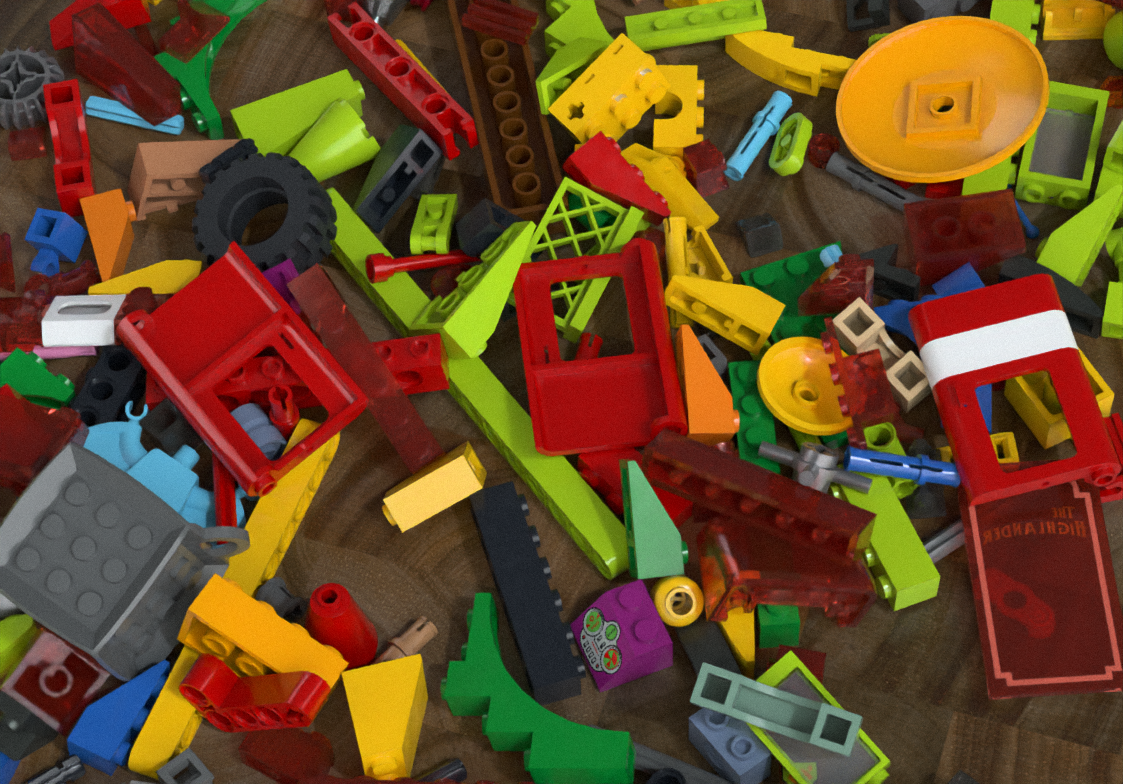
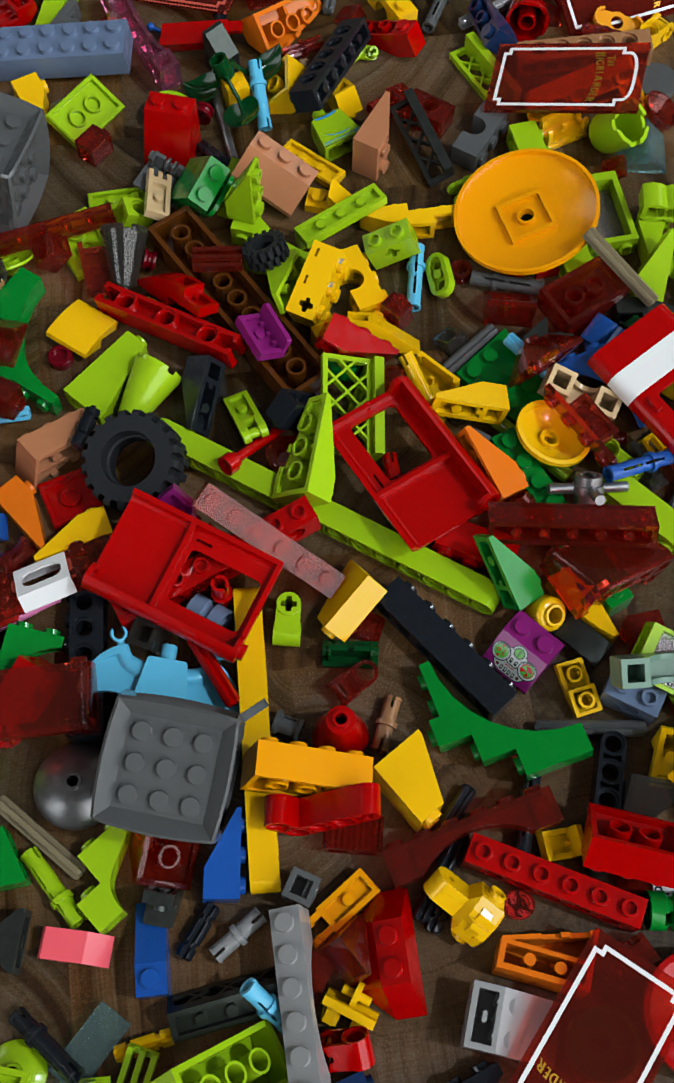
camera: 30 degrees left, 10 degrees up
none -> red tile [37,468,103,532]
none -> yellow slope [46,299,118,359]
none -> dark red tile [47,345,74,371]
none -> red slope [137,272,219,318]
none -> magenta bracket [235,303,292,361]
none -> black tyre [241,229,290,272]
none -> lime piece [272,592,301,647]
none -> dark green hinge [322,640,379,669]
none -> clear red piece [325,660,379,706]
none -> clear red slope [350,612,385,644]
none -> lime brick [362,218,421,270]
none -> dark grey axle [442,324,498,374]
none -> clear red slope [483,291,537,328]
none -> yellow slope [553,657,603,718]
none -> dark tan axle [582,227,658,307]

